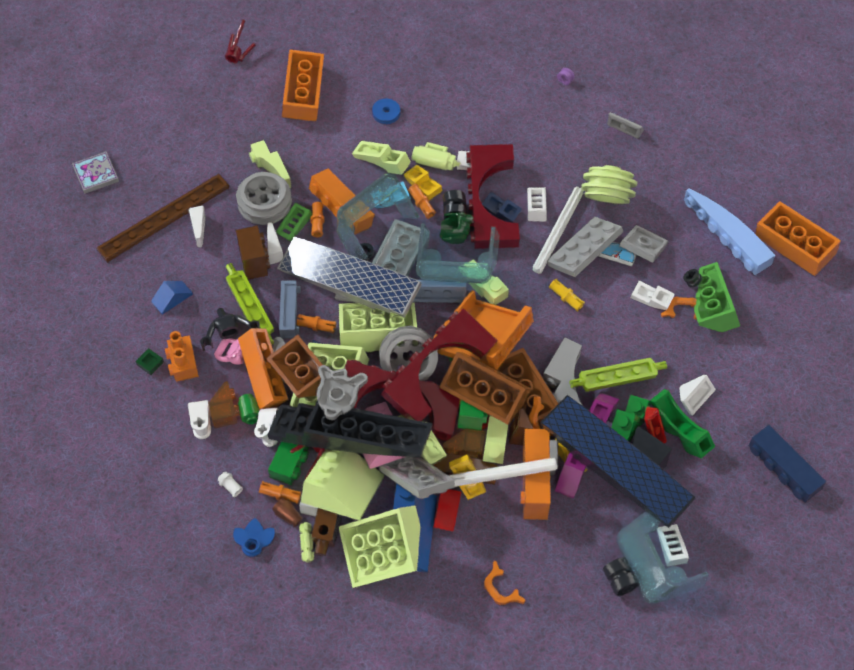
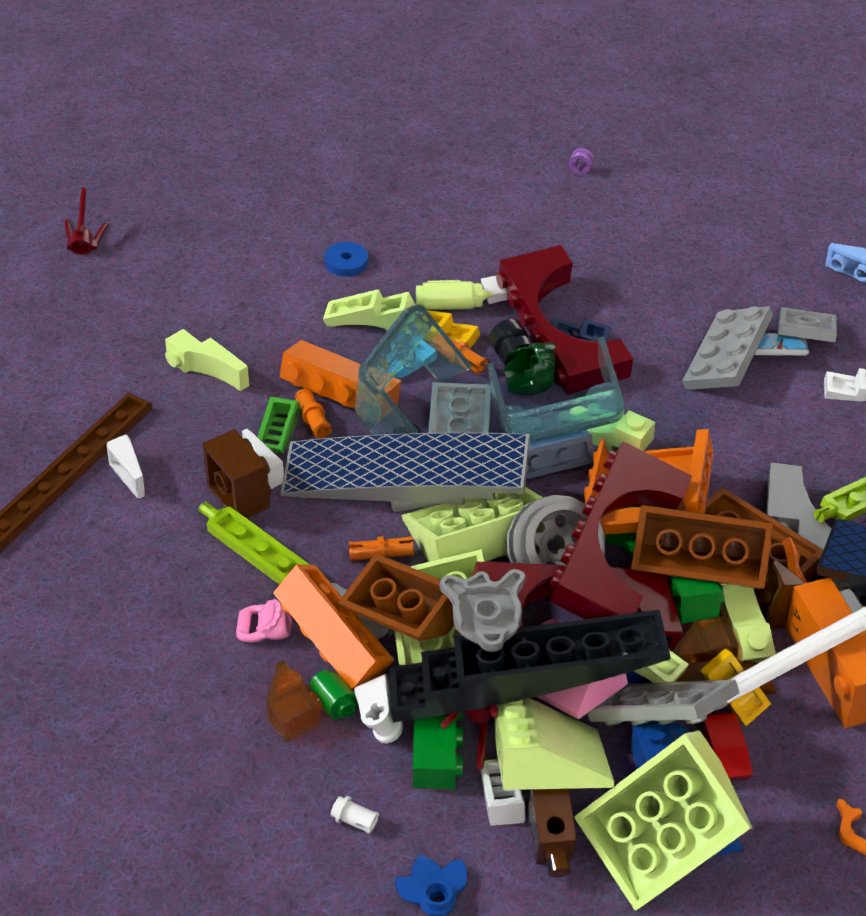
camera: 20 degrees left, 15 degrees down
dark green plate [135,348,164,375] -> none
blue slope [151,281,193,315] -> none
orange brick [165,331,199,382] -> none
white piece [188,400,211,439] -> none
black piece [200,308,261,351] -> none
light grey wheel [236,172,292,225] -> none
orange pin [259,481,302,504] -> none
copper cone [272,498,303,527] -> none
sand blue container [279,281,301,339] -> none
orange brick [282,50,324,121] -> none
yellowish green axle [299,522,314,562] -> none
white slope [527,188,547,221] -> none
white axle [533,187,584,274] -> none
yellow pin [549,279,585,312] -> none
yellowish green wheel [581,165,637,204] -> none
light grey slope [607,112,644,139] -> none

